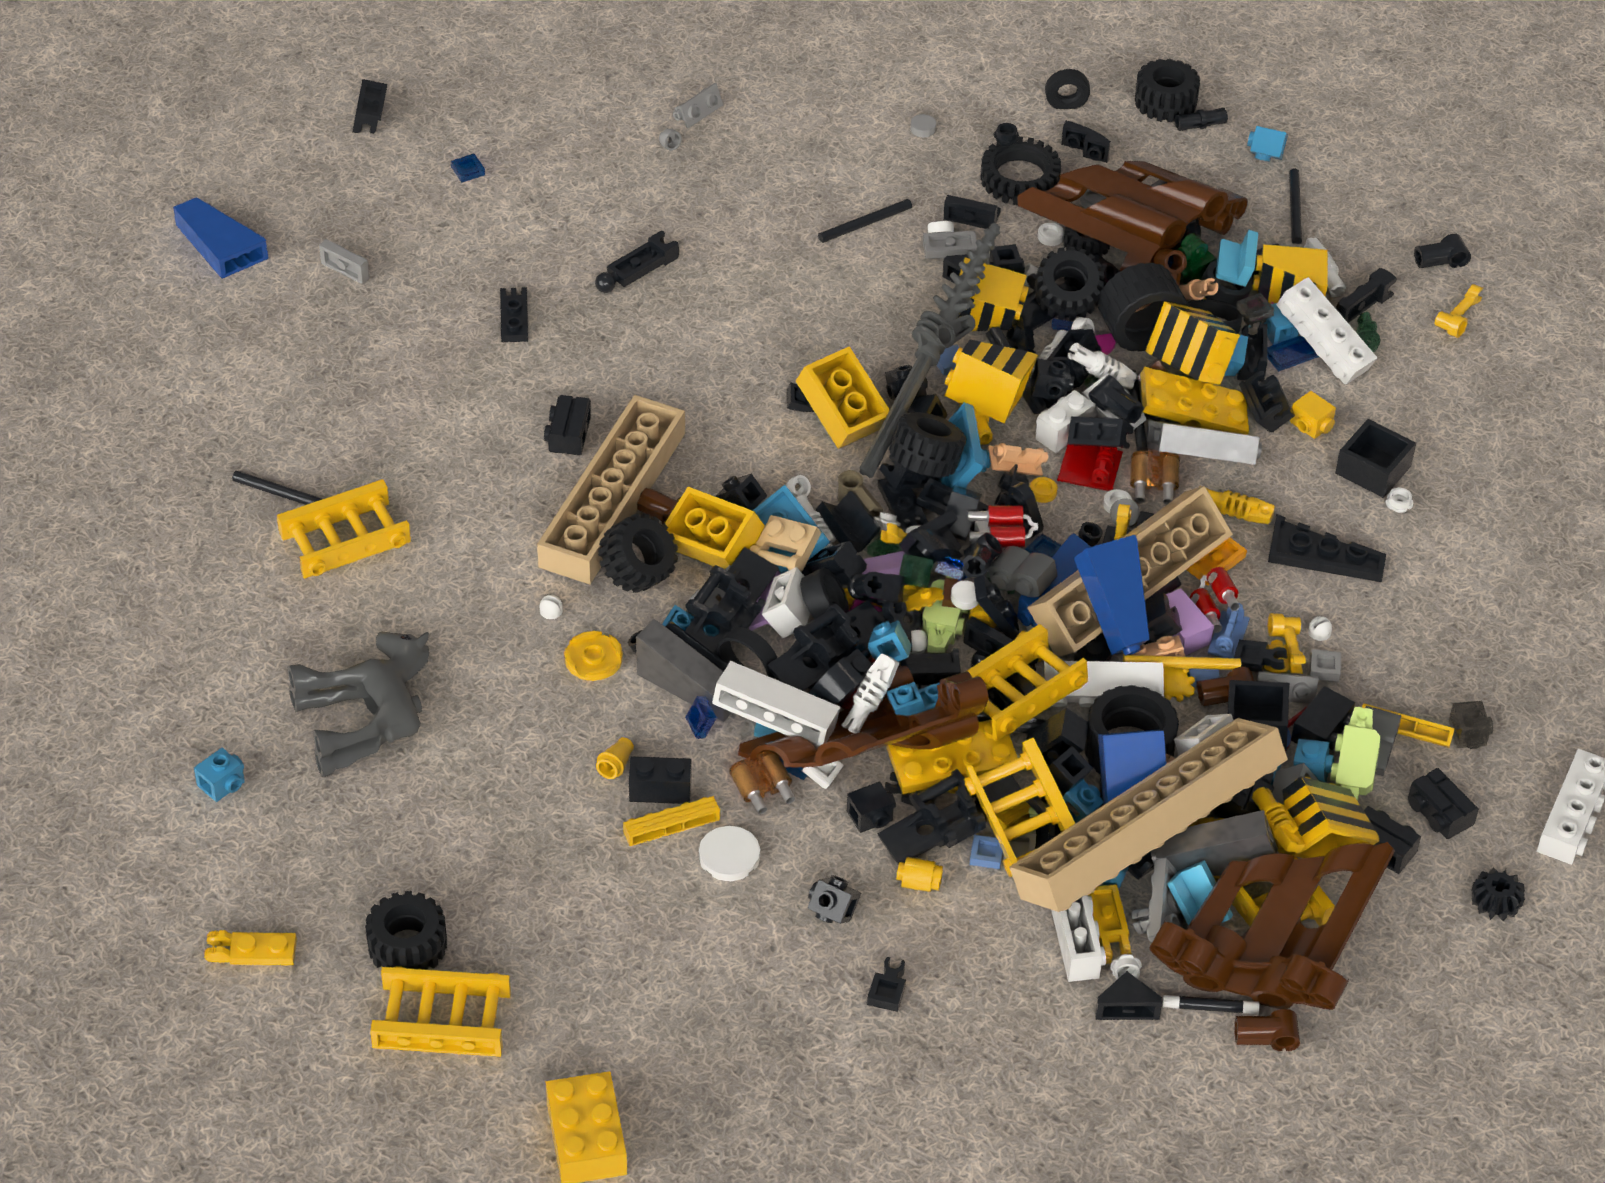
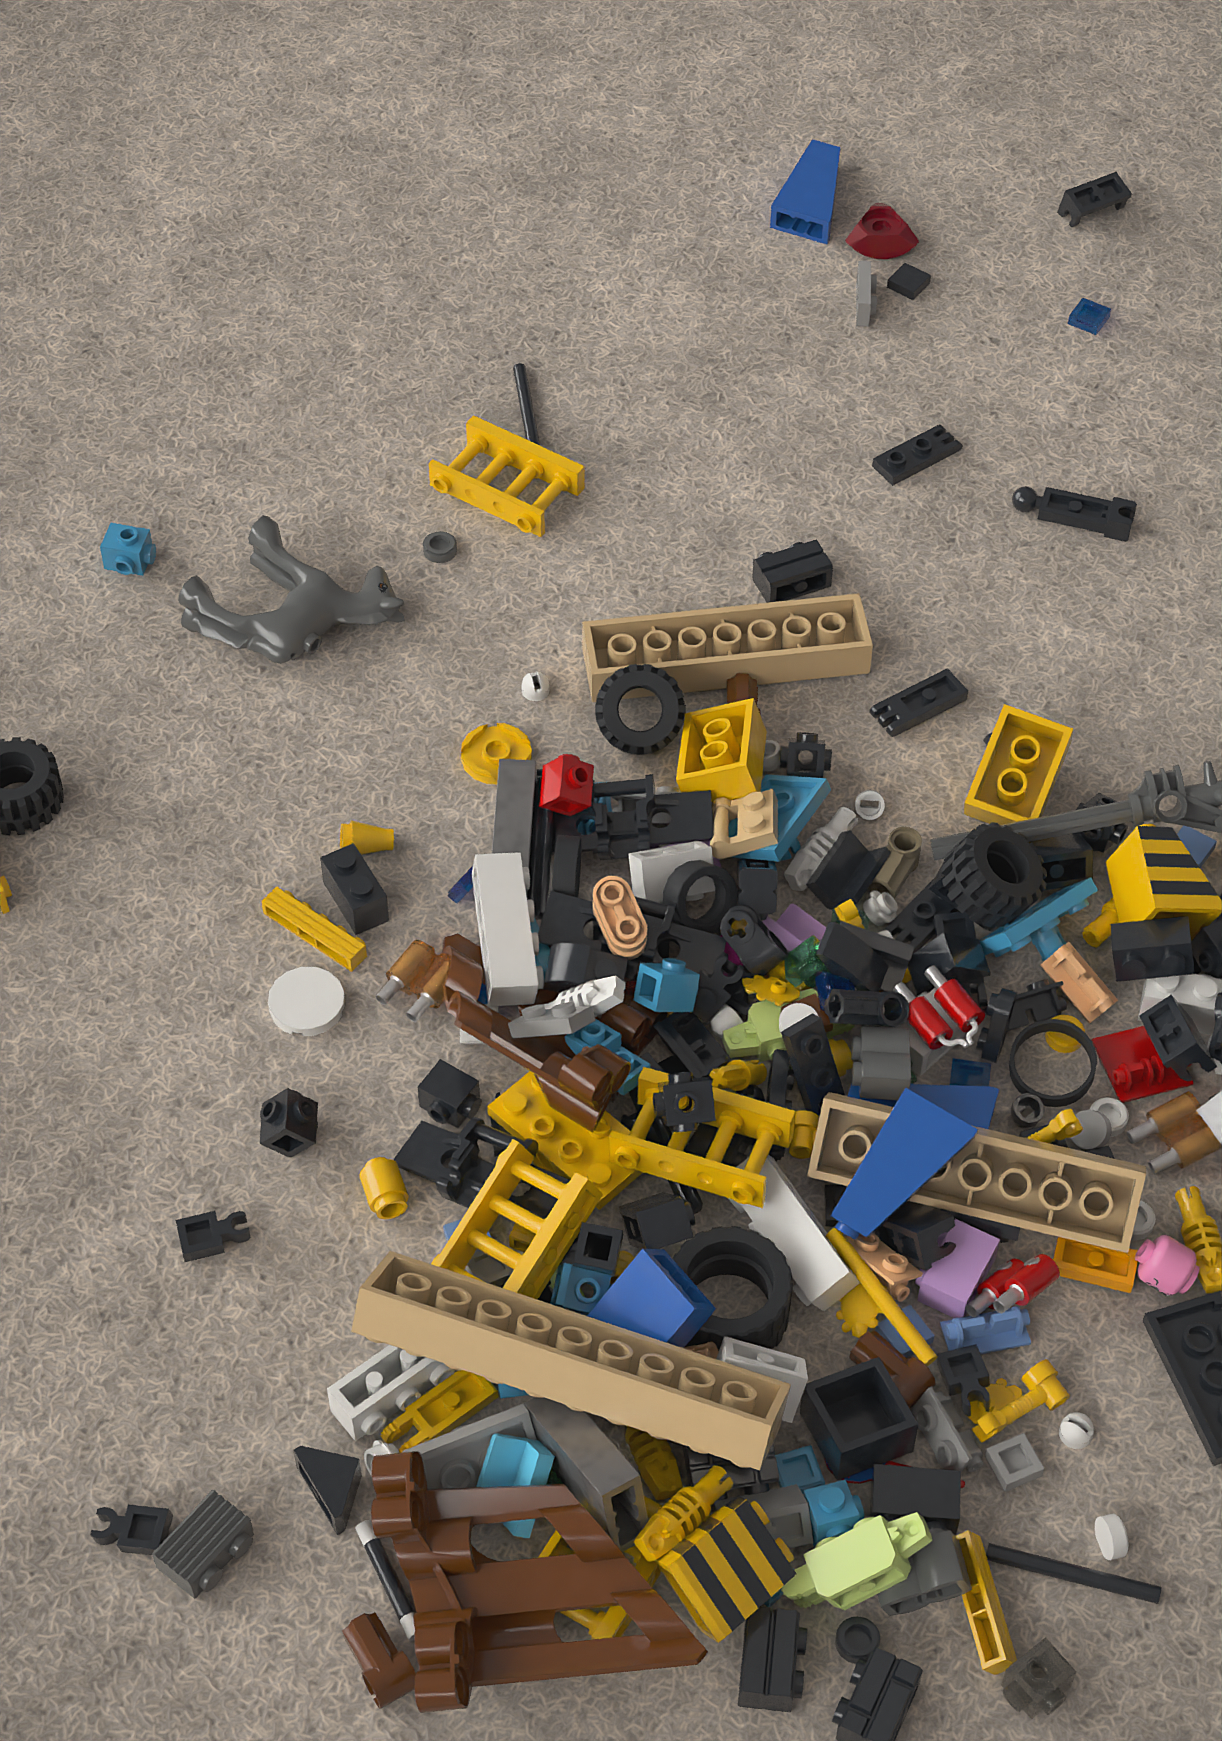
camera: 60 degrees right, 5 degrees up
none -> black plate [90,1504,173,1555]
none -> dark grey brick [152,1490,254,1599]
none -> dark grey tile [423,531,457,563]
none -> light grey plate [508,1002,596,1038]
none -> red brick [539,754,594,816]
none -> light nougat brick [593,876,647,960]
none -> black brick [653,1072,716,1132]
none -> yellow axle [710,1060,767,1091]
none -> black tile [835,1616,880,1664]
none -> dark red hat [845,203,919,259]
none -> black hinge [869,668,968,737]
none -> black tile [887,263,931,300]
none -> black bar [986,1543,1162,1604]
none -> black tyre [1009,1019,1097,1107]
none -> white tile [1095,1514,1129,1560]
none -> black brick [1111,916,1195,982]
none -> bright pink head [1135,1234,1199,1296]

